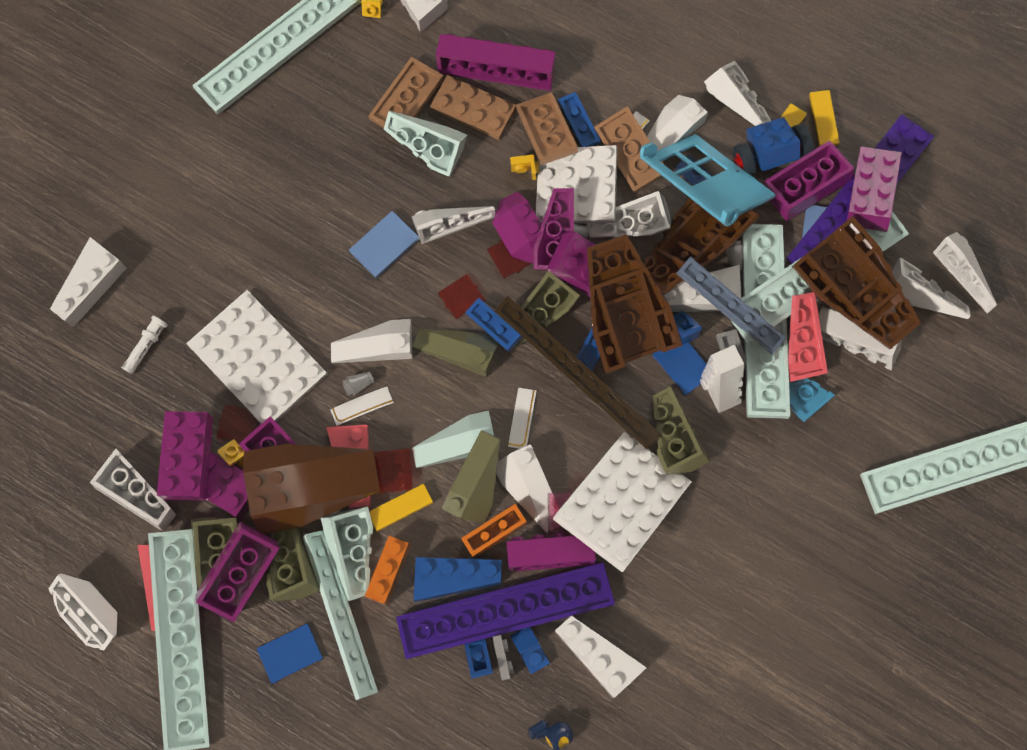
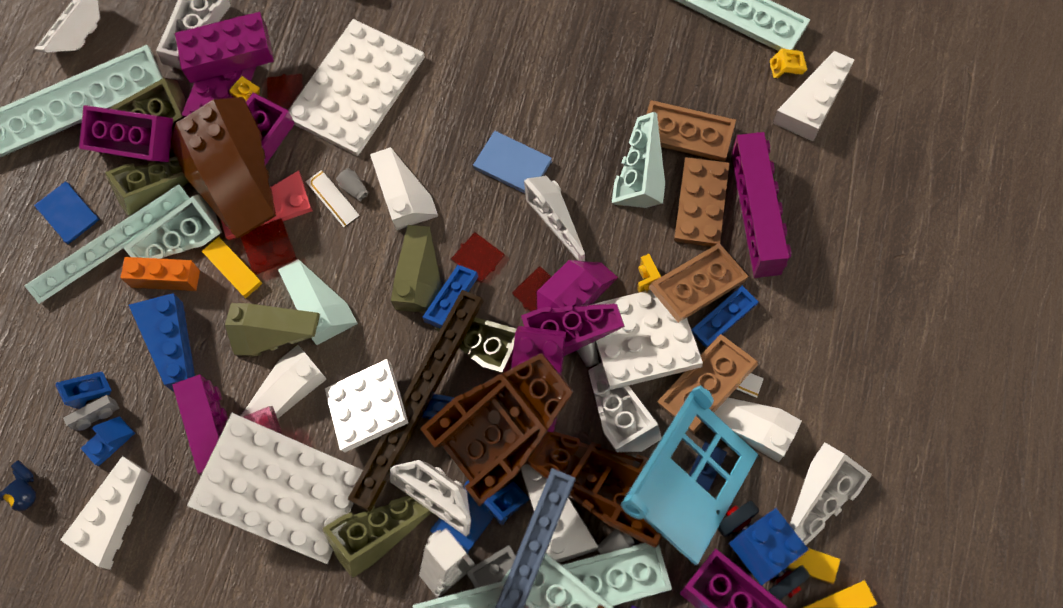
camera: 75 degrees right, 5 degrees down
dark purple plate [396,563,615,660] -> none
orange brick [461,504,527,559] -> none
white sticker [508,388,537,449] -> none
none -> white plate [325,359,408,453]
none -> white wedge [390,460,471,537]

